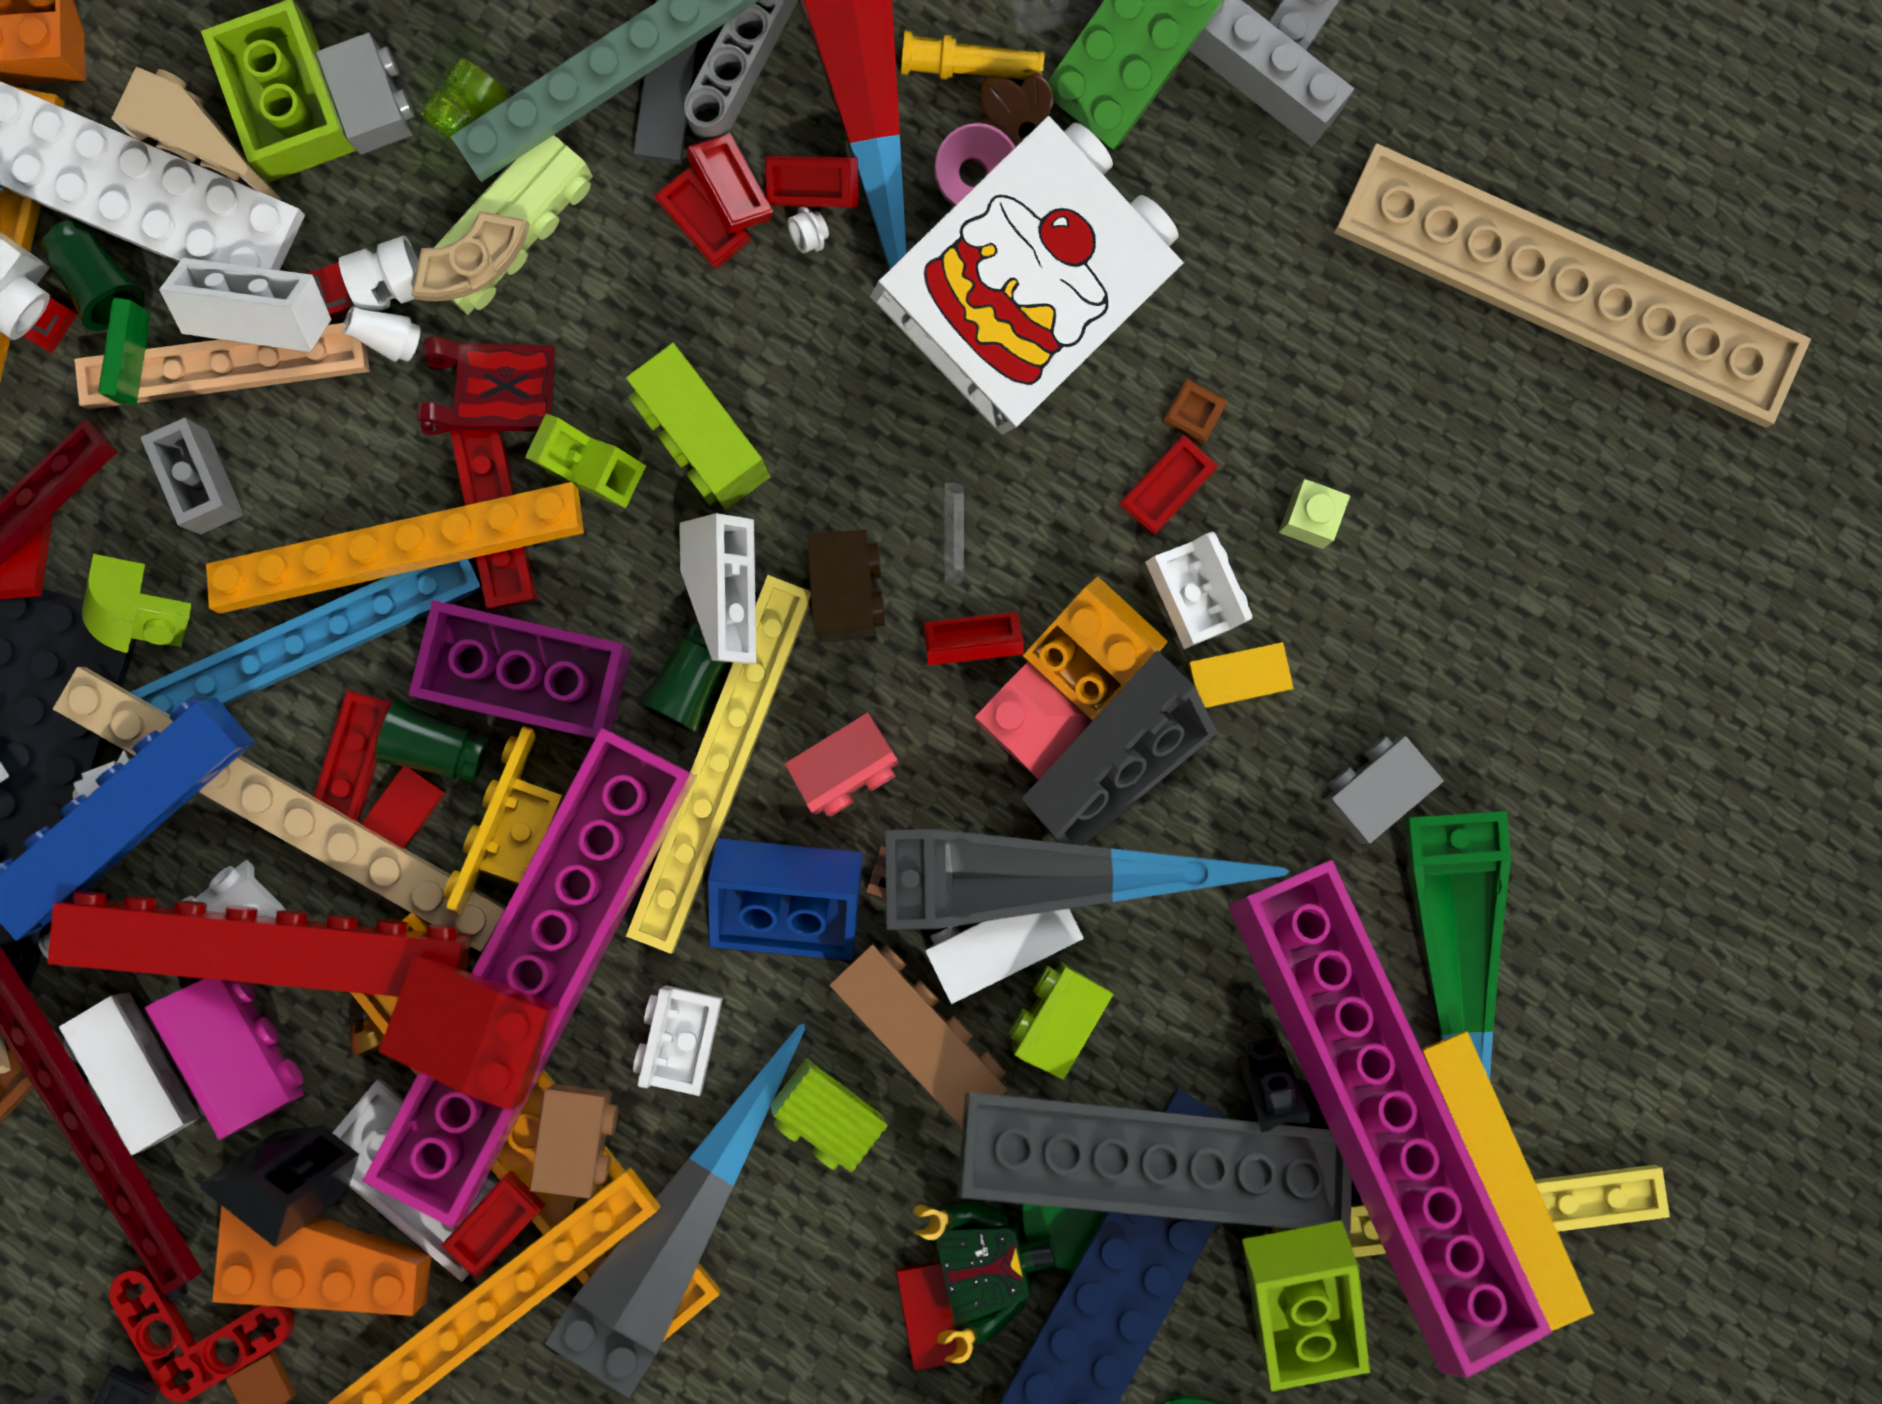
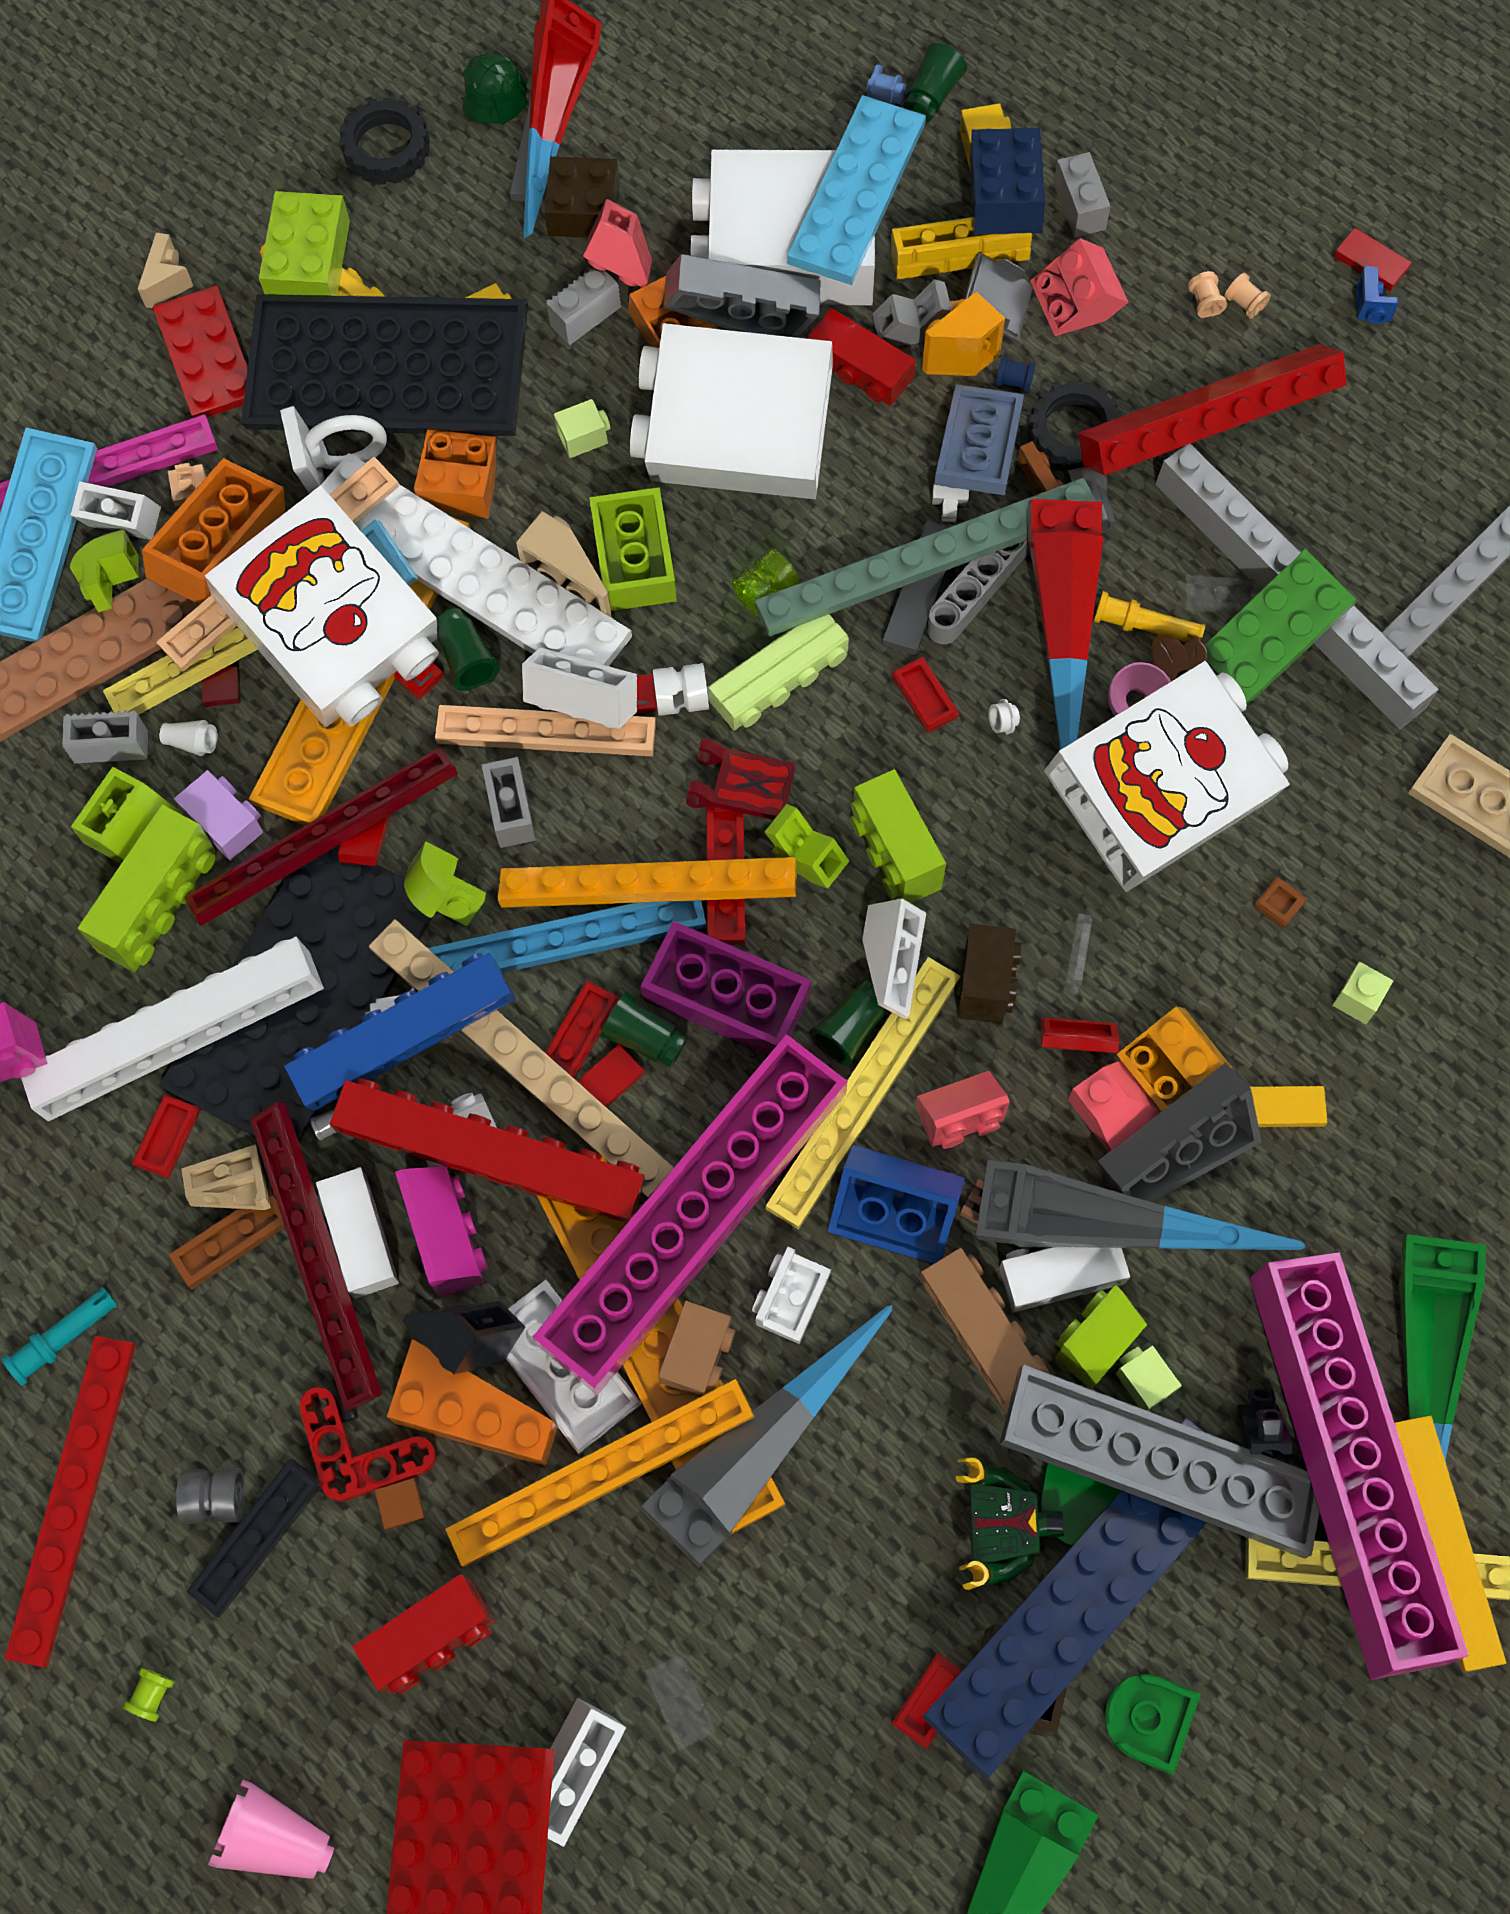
camera: 15 degrees right, 15 degrees down
green tile [98,298,151,407] -> none
light grey brick [315,32,415,155] -> none
white cone [343,306,421,362] -> none
pearl gold hinge [348,1017,384,1058] -> none
red slope [378,954,560,1111] -> none
tan tile [411,211,530,301] -> none
red tile [441,1171,546,1279] -> none
yellow bracket [443,726,563,916] -> none
tile [686,134,773,234] -> none
red tile [765,156,859,208] -> none
lime brick [770,1058,887,1172] -> none
red tile [897,1260,958,1371] -> none
red tile [1119,434,1219,537] -> none
white bracket [1145,531,1252,649] -> none
lime brick [1242,1220,1370,1391] -> none
light grey brick [1323,736,1444,844] -> none
none -> yellowish green brick [1116,1346,1182,1411]

